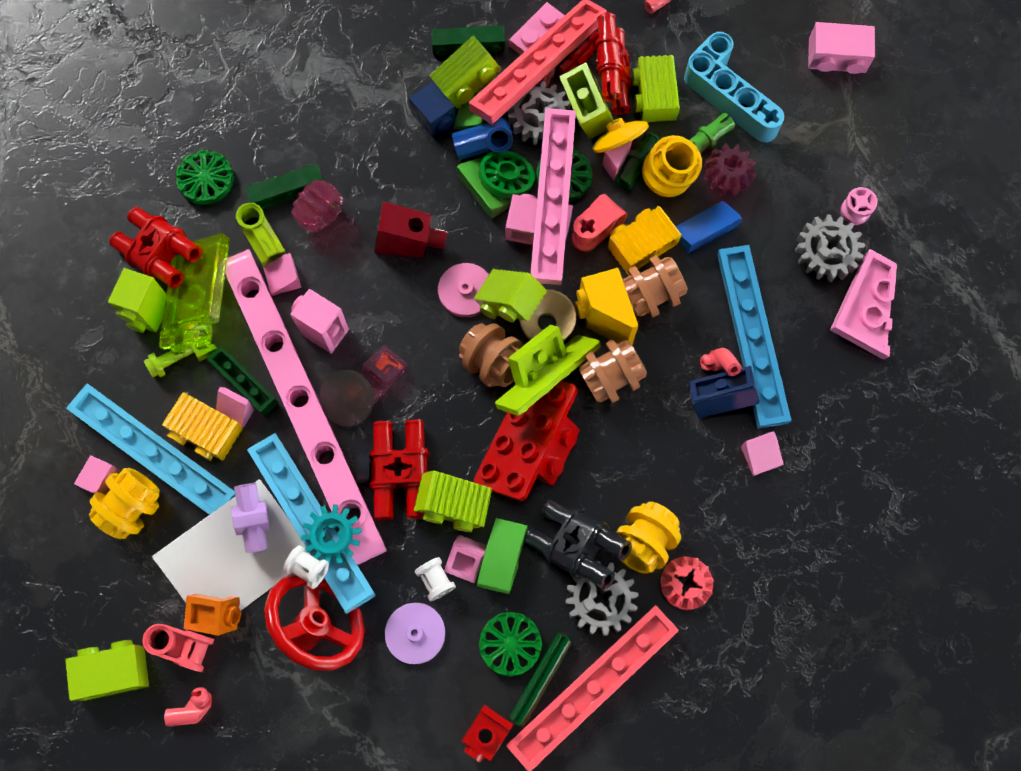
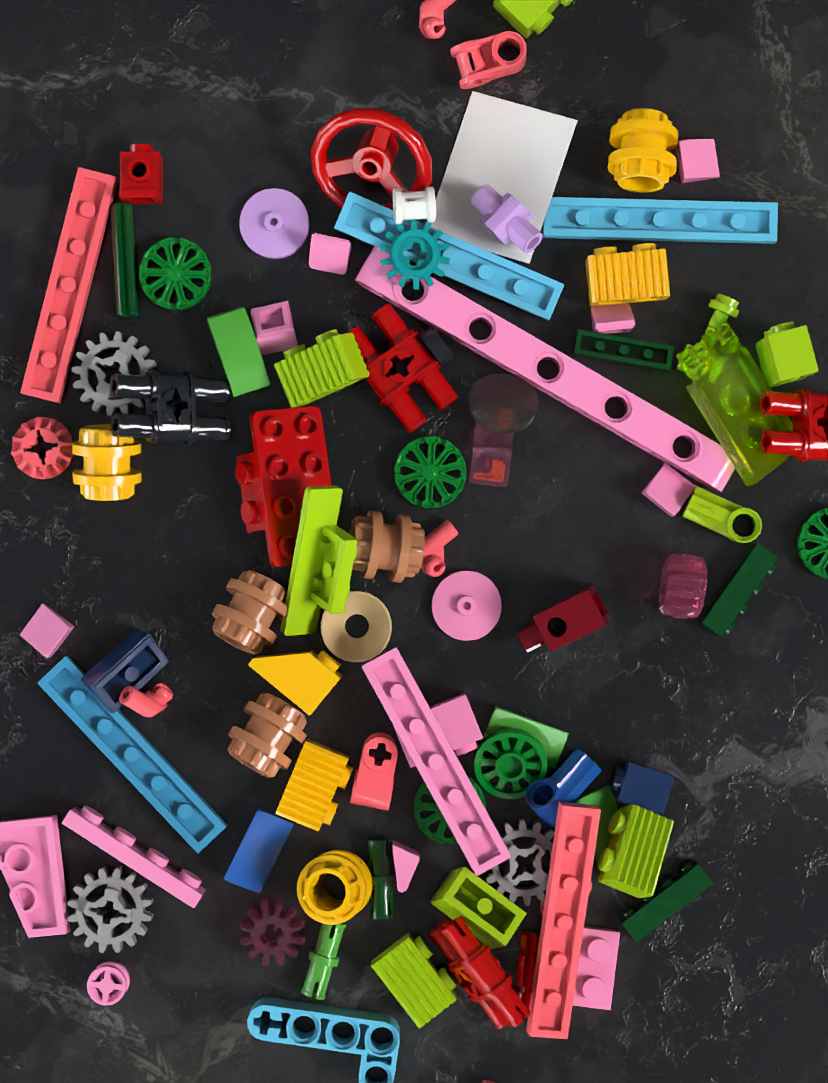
camera: 145 degrees right, 15 degrees up
orange bracket [184,594,241,636] -> none
bright pink brick [290,289,349,354] -> none
white bush [415,557,456,601] -> none
lime brick [474,268,547,322] -> none
yellow dish [592,118,649,153] -> none
none -> bright pink plate [62,805,206,908]
none -> bright pink slope [309,233,352,275]
none -> green wheel [394,436,467,509]
none -> coral arm [421,519,459,577]

